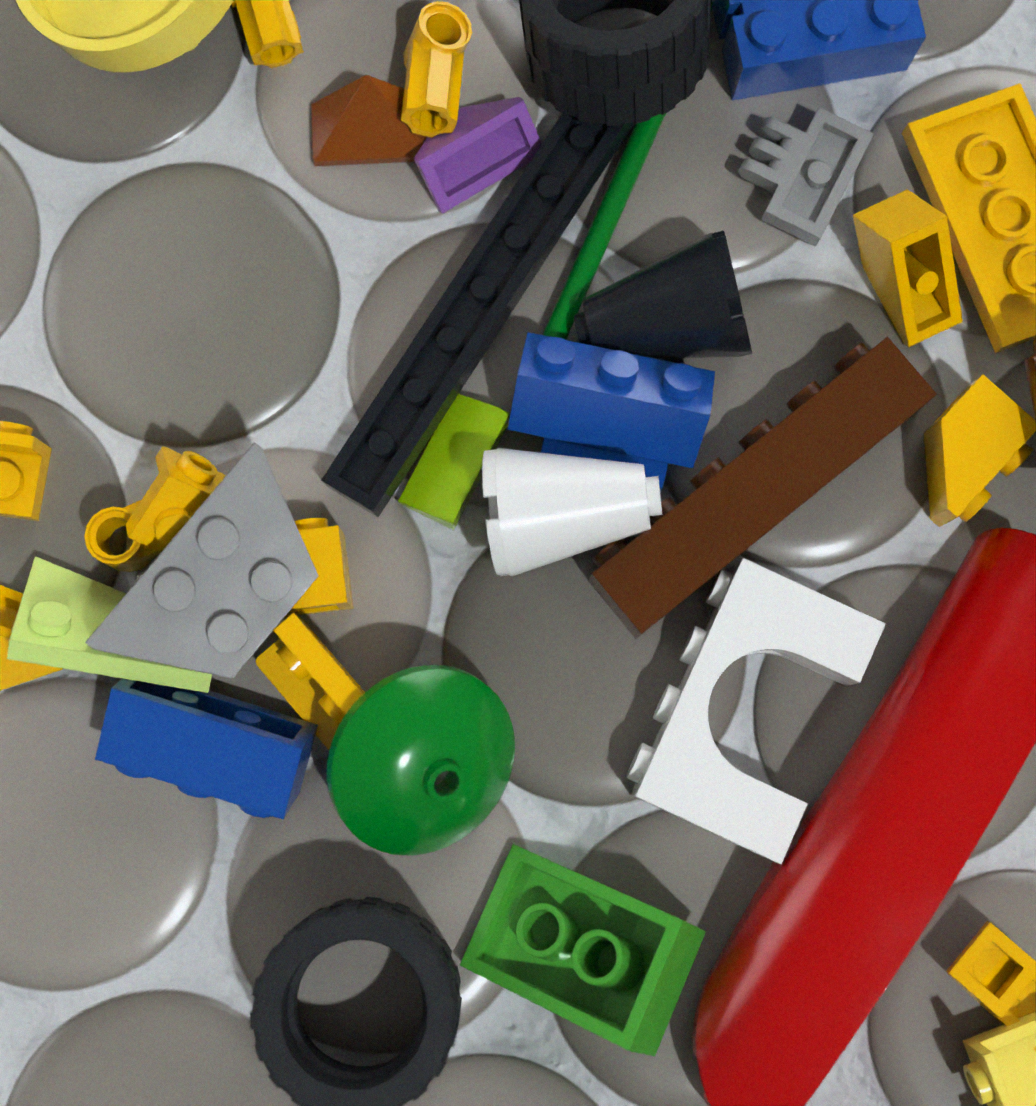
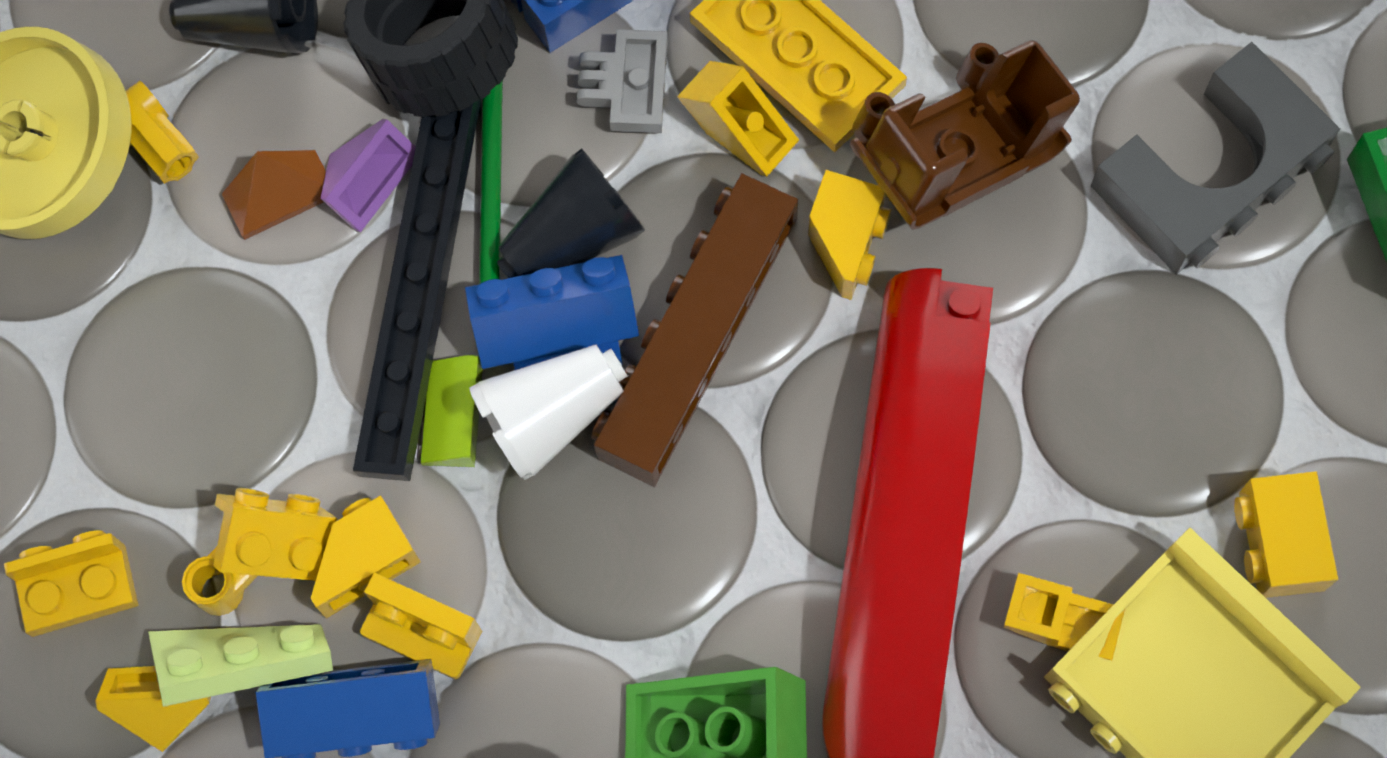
camera: 15 degrees left, 10 degrees down
light grey wing [86,442,319,678] -> none
green dish [327,665,515,856] -> none
yellow piece [401,1,472,138] -> none
white arch [626,558,886,864] -> none

